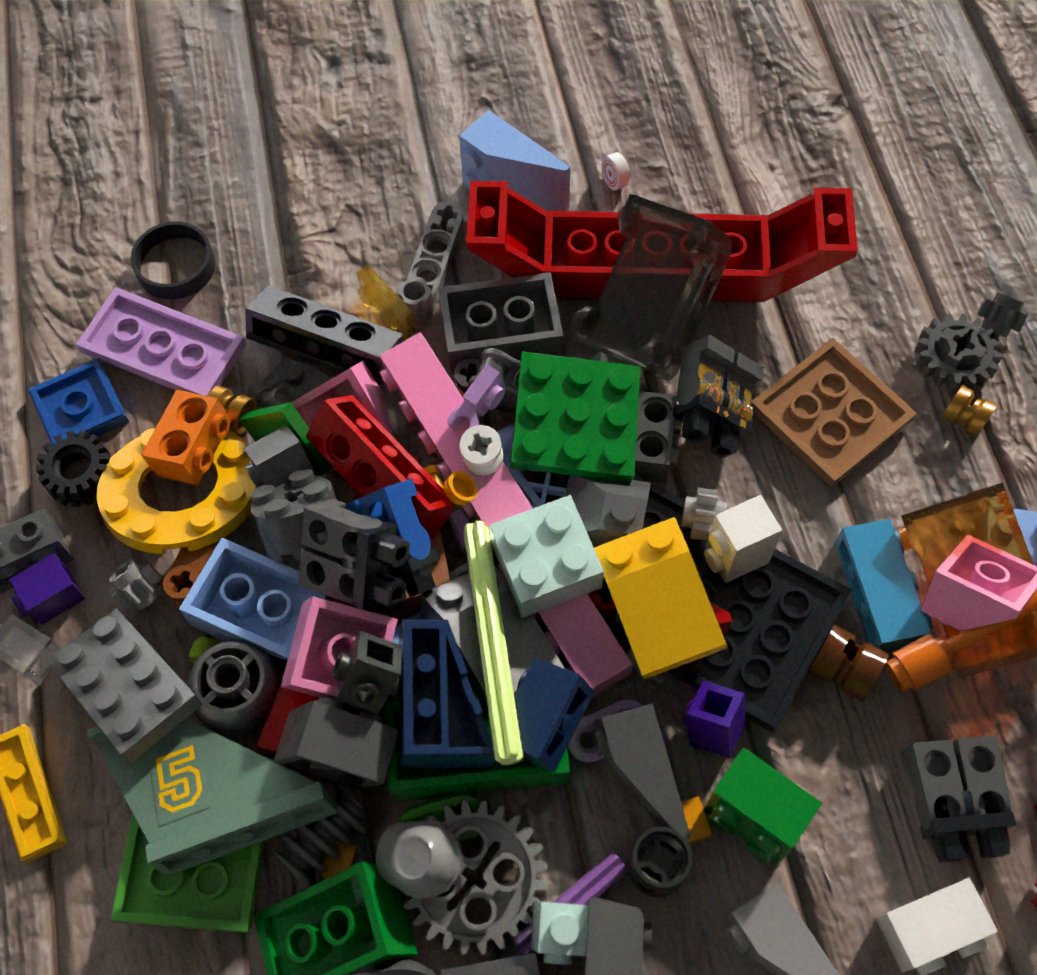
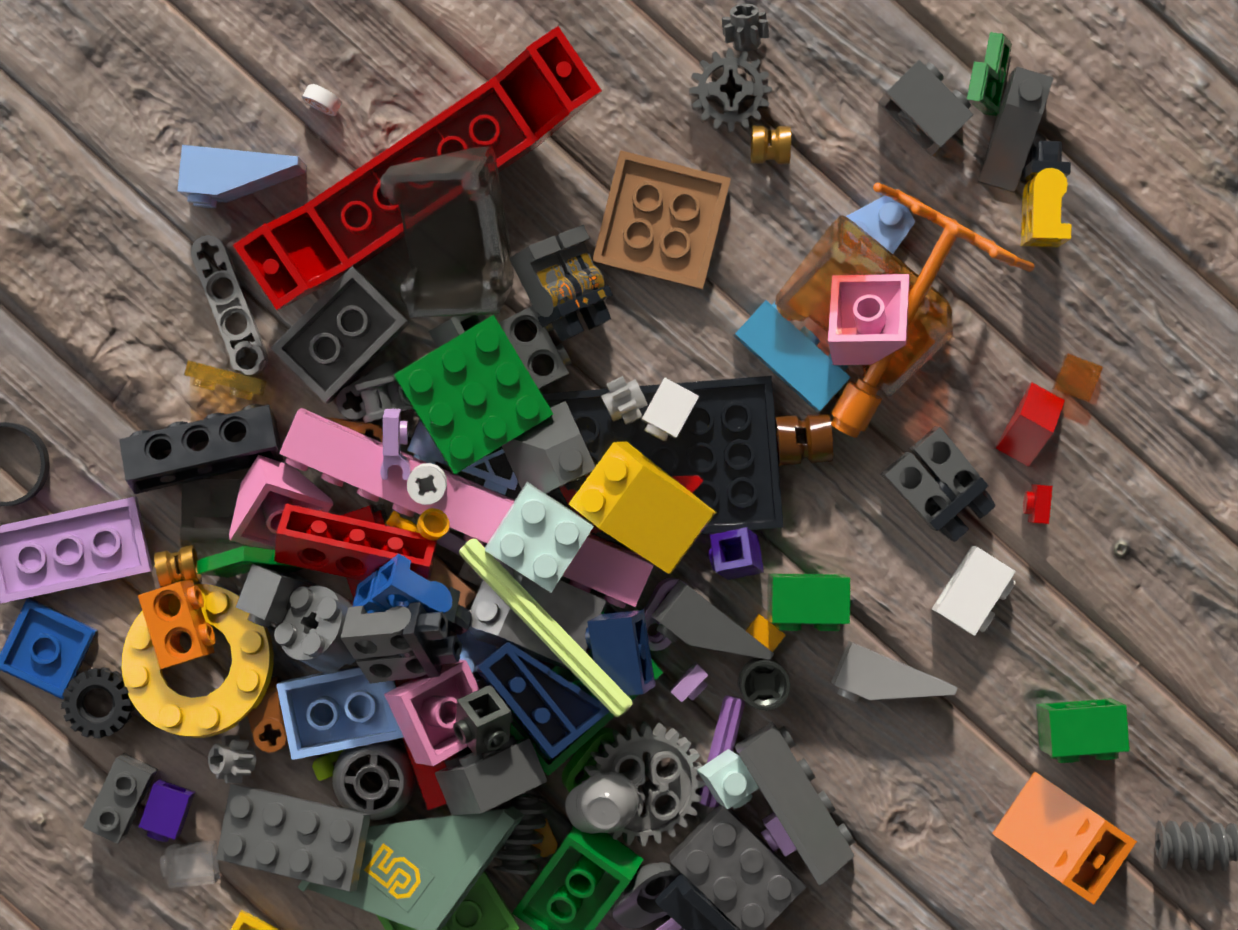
camera: 40 degrees left, 25 degrees up
none -> lavender plate [670,662,708,702]

